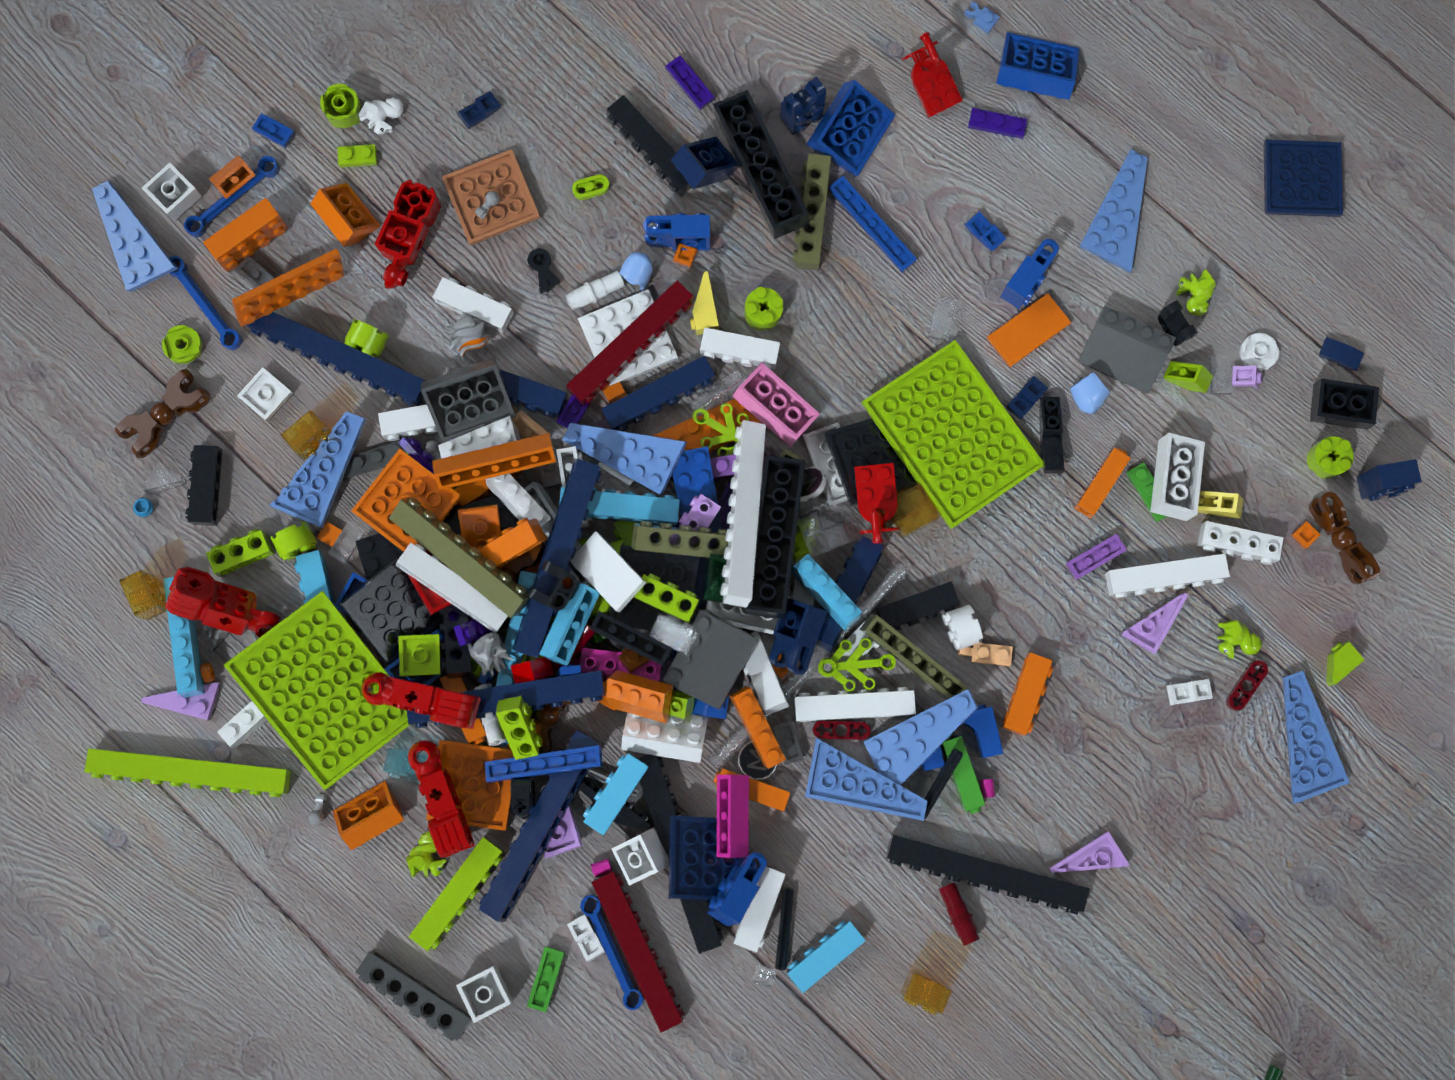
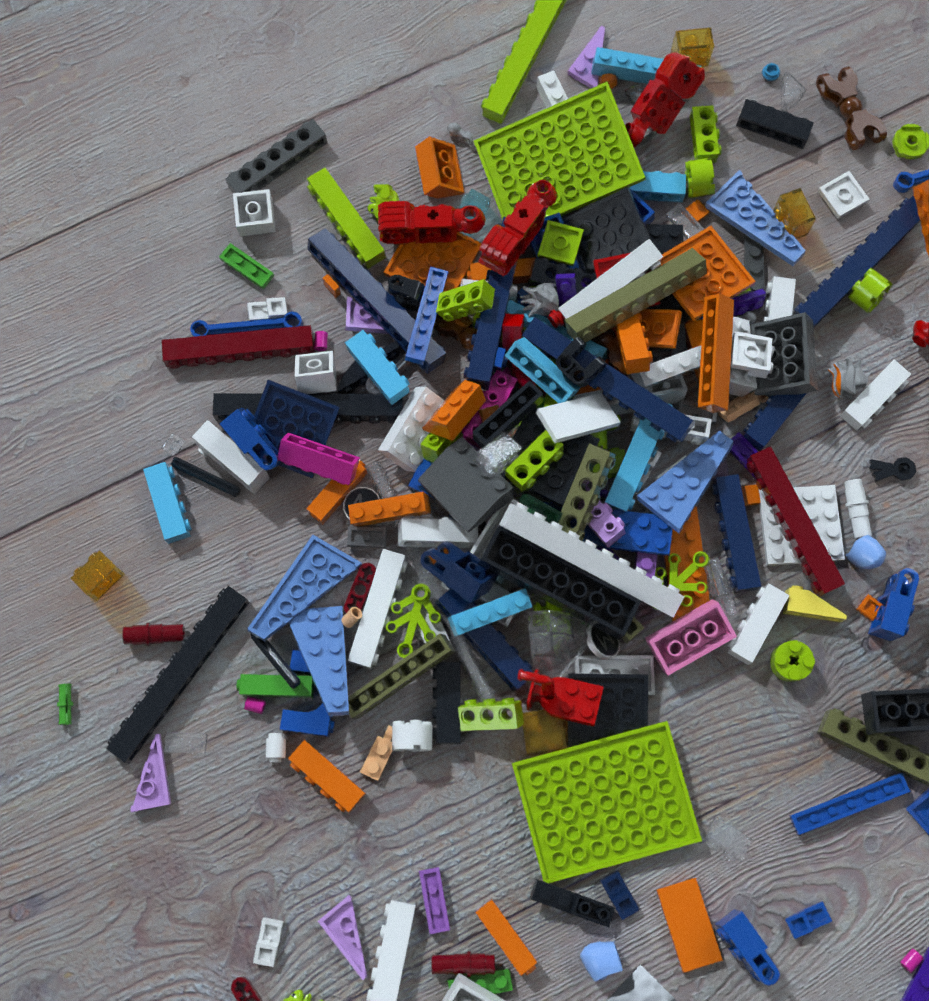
camera: 110 degrees right, 5 degrees down
none -> bright green pin [57,684,73,725]
none -> white brick [265,733,286,763]
none -> orange tile [322,274,341,298]
none -> light nougat hinge [341,607,362,628]
none -> dark red piece [431,951,495,978]
none -> lime brick [458,698,524,731]
none -> red plate [548,309,565,328]
none -> white plate [730,331,774,378]
none -> dark pink hinge [900,949,924,973]

